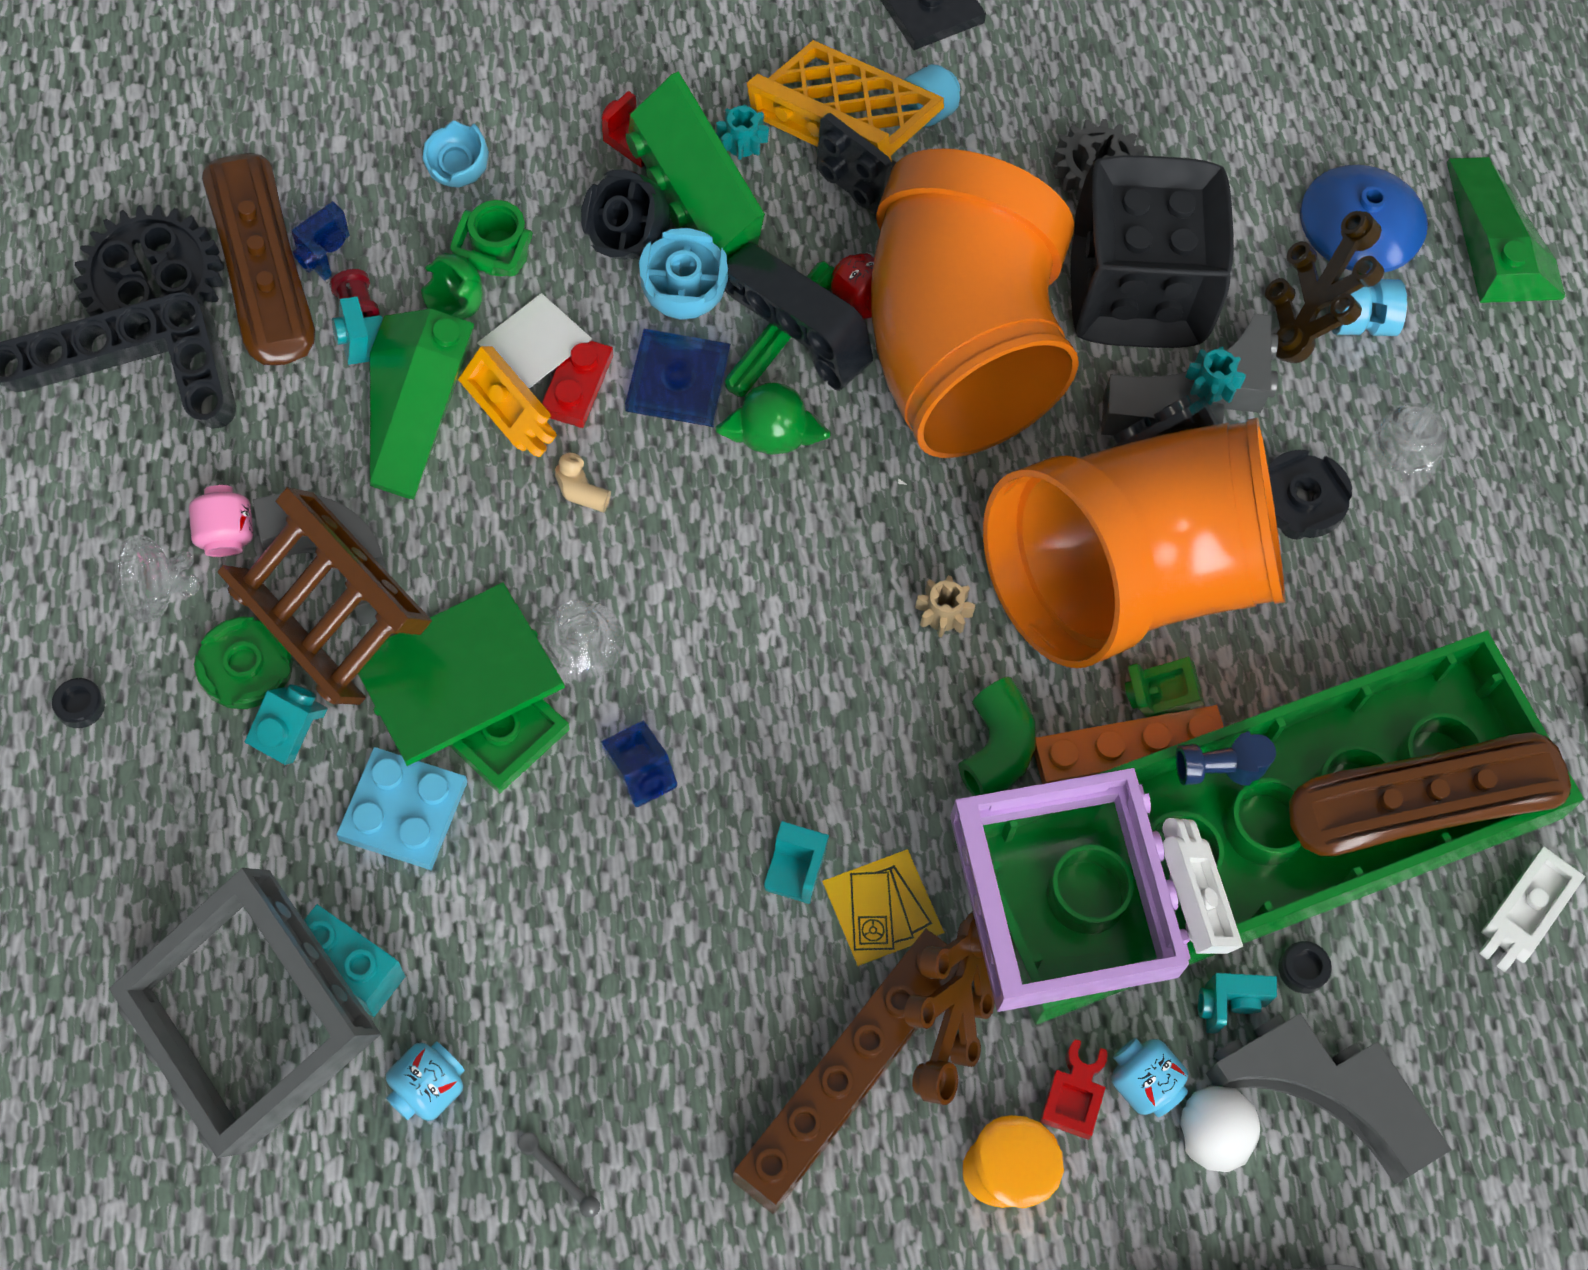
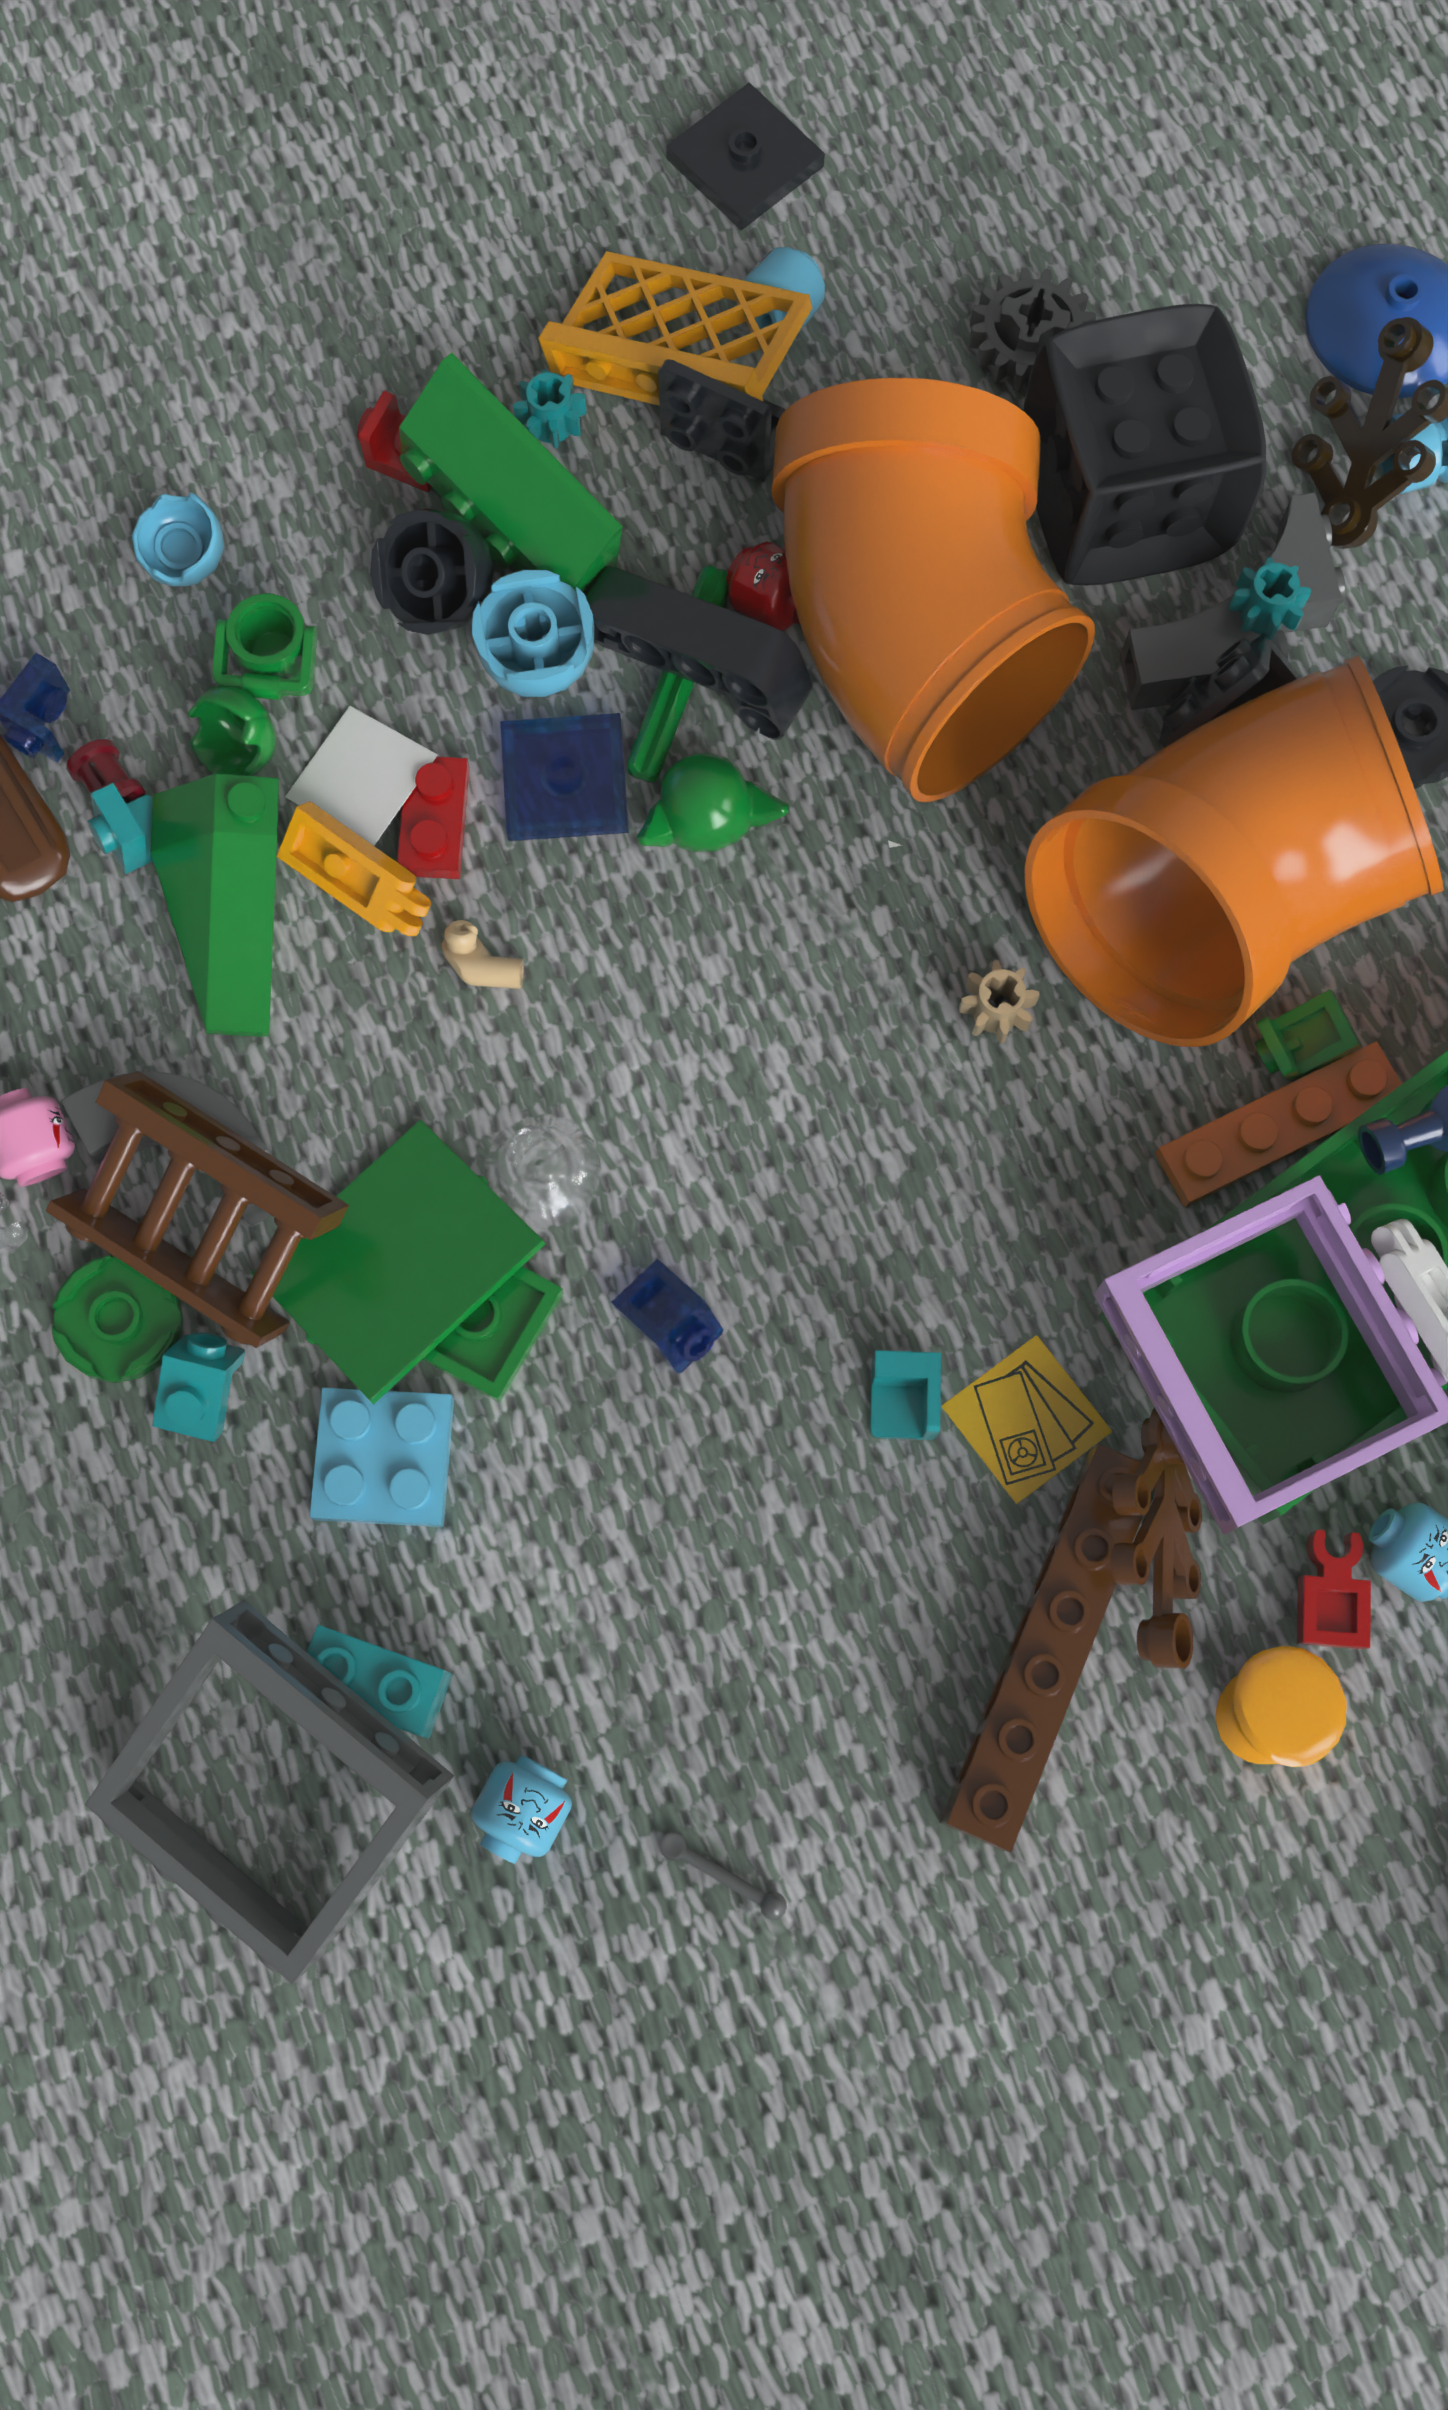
camera: 10 degrees left, 10 degrees up
green cylinder [958,677,1036,796] -> none

